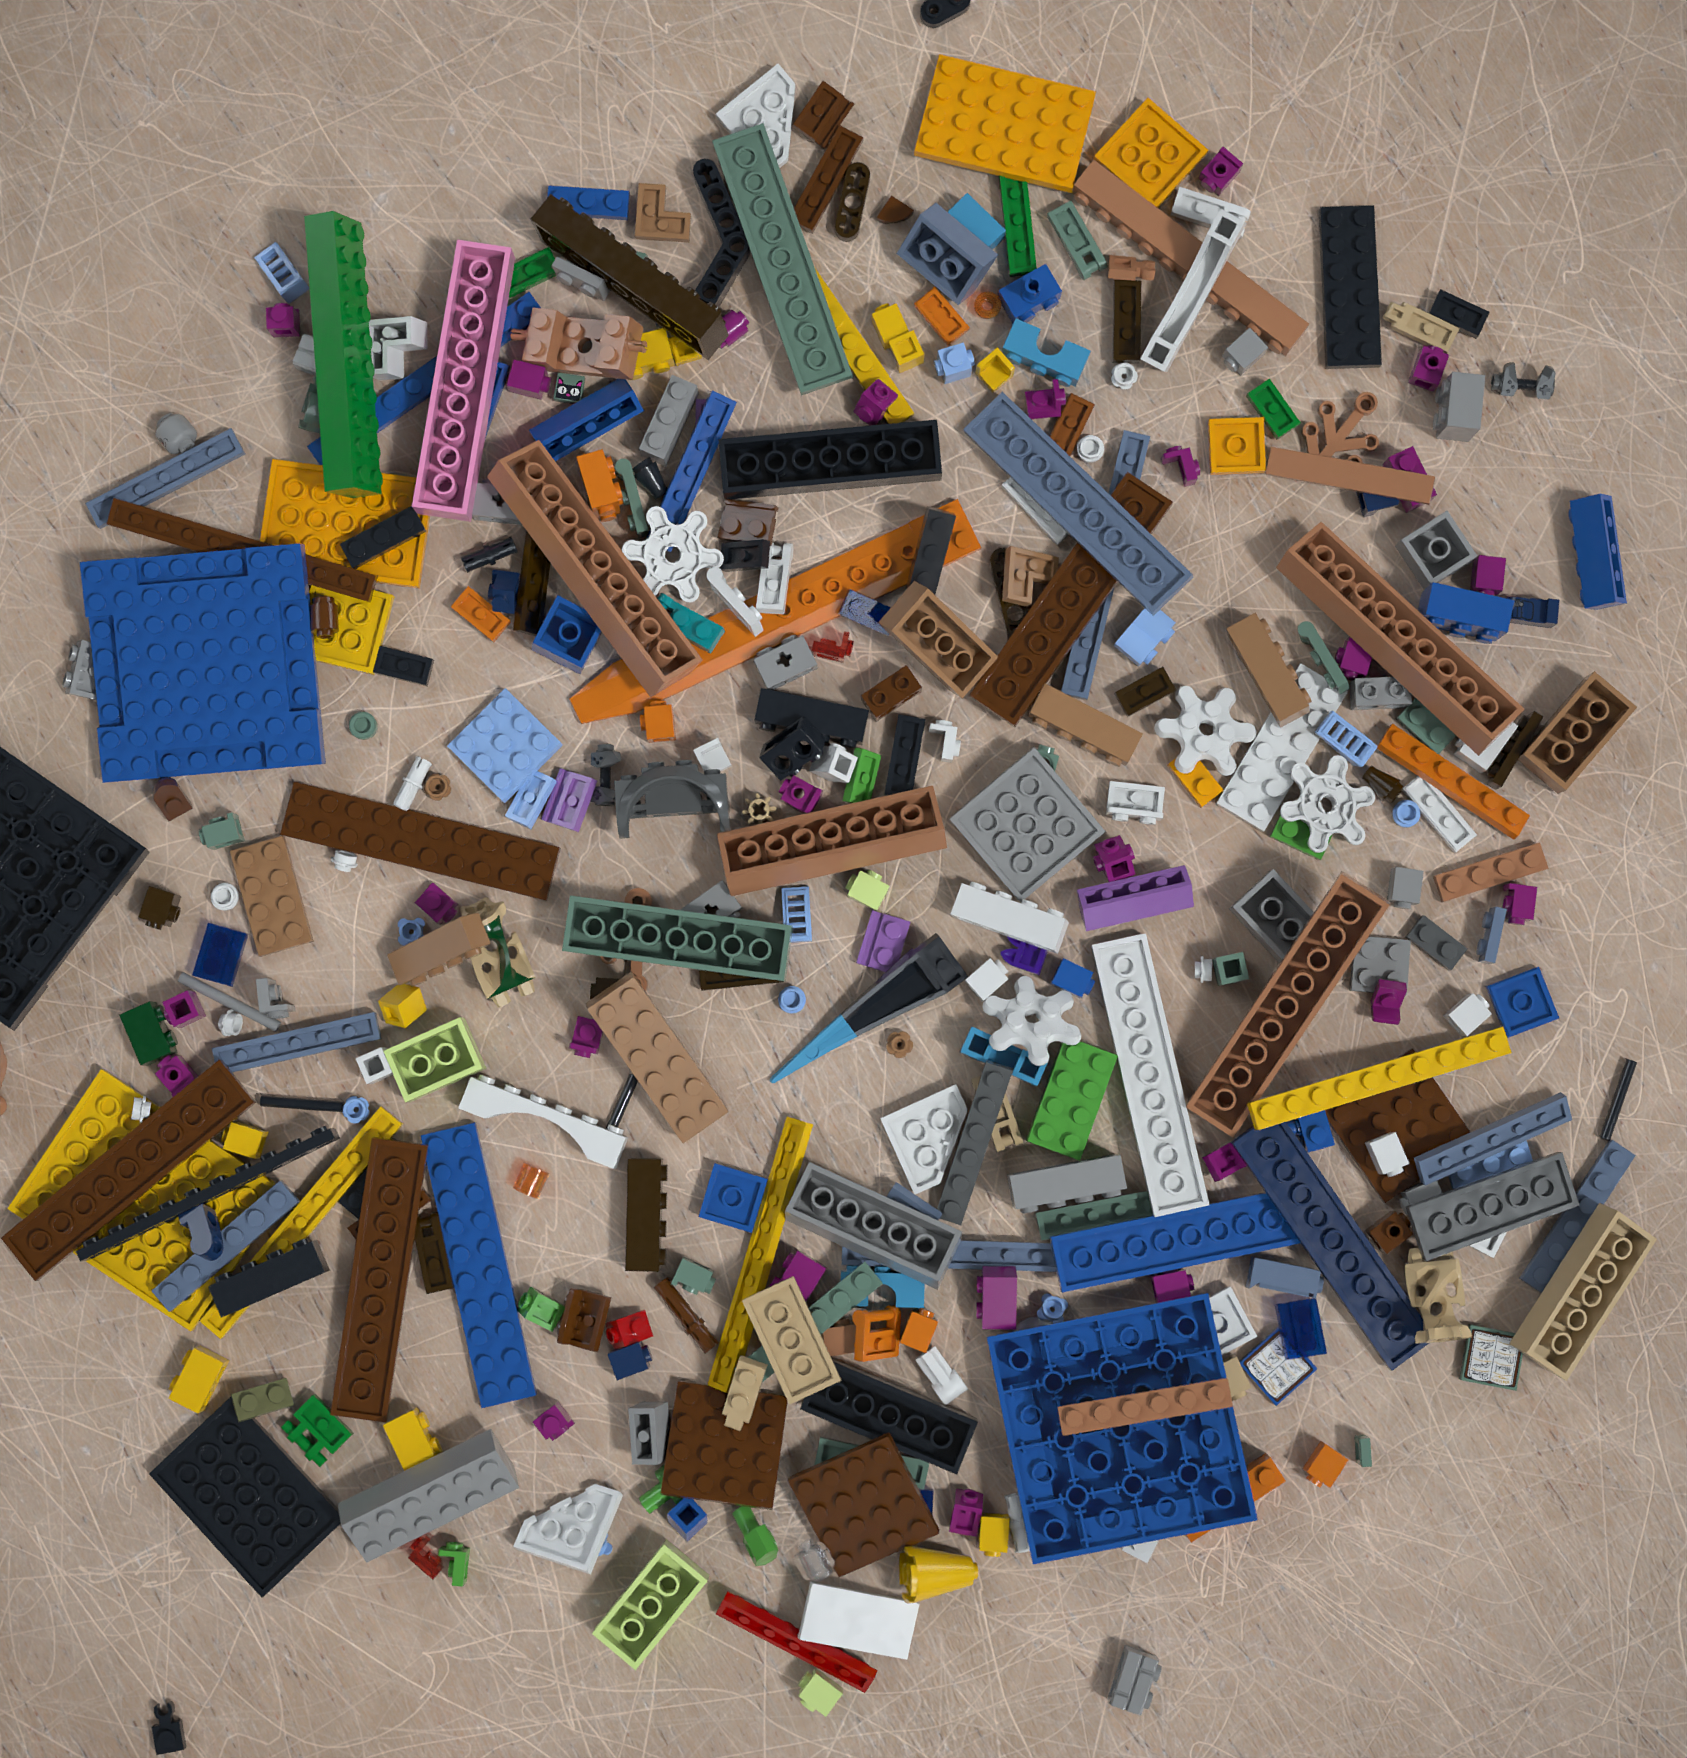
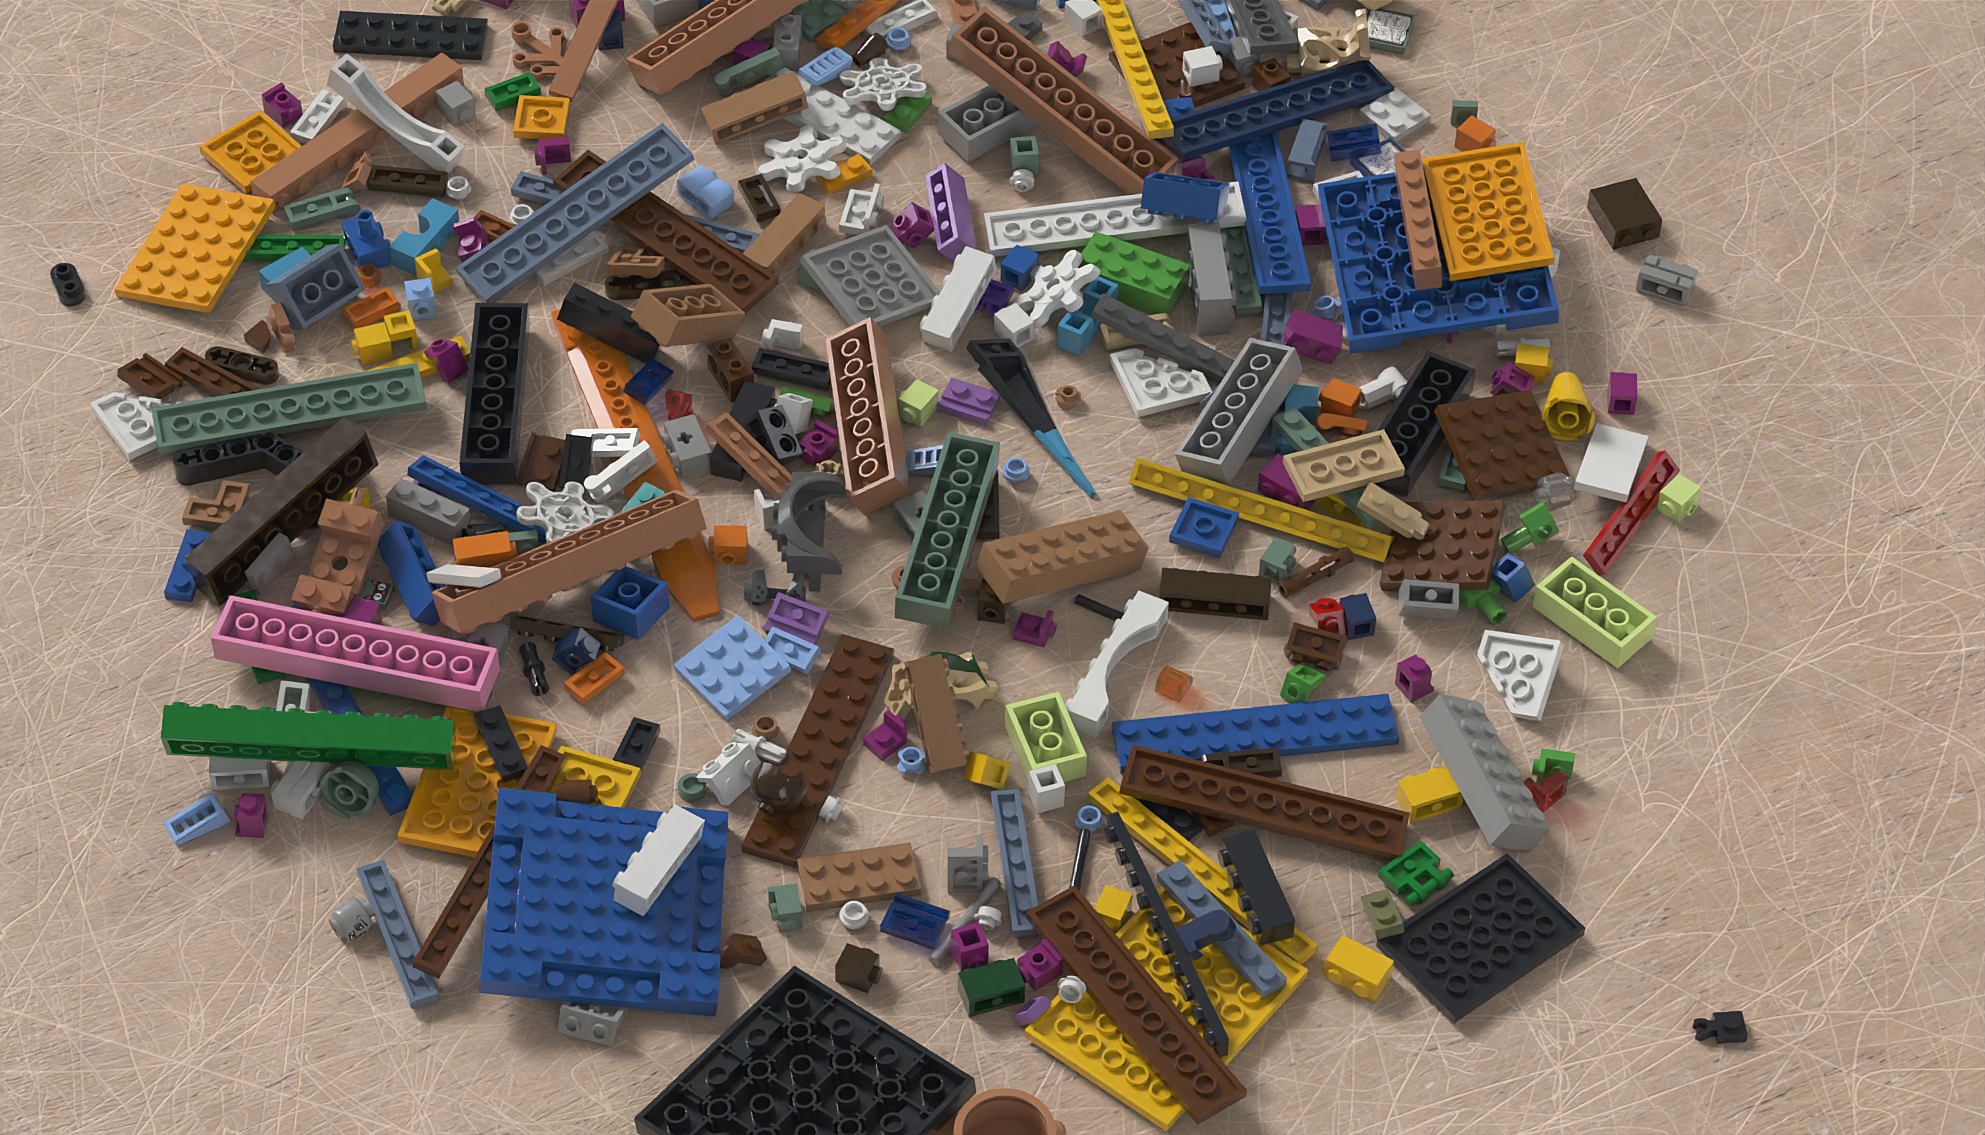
camera: 90 degrees left, 35 degrees down
none -> nougat plate [266,302,296,353]
none -> white tile [427,564,501,588]
none -> white brick [612,804,705,916]
none -> white bracket [697,742,761,805]
none -> nougat plate [705,412,792,500]
none -> dark brown cylinder [750,762,809,815]
none -> medium lavender tile [1013,996,1052,1027]
none -> blue brick [1141,172,1230,223]
none -> white plate [1359,87,1431,142]
none -> light orange plate [1422,142,1554,281]
none -> dark brown brick [1587,178,1662,249]
none -> magenta brick [1607,372,1637,415]

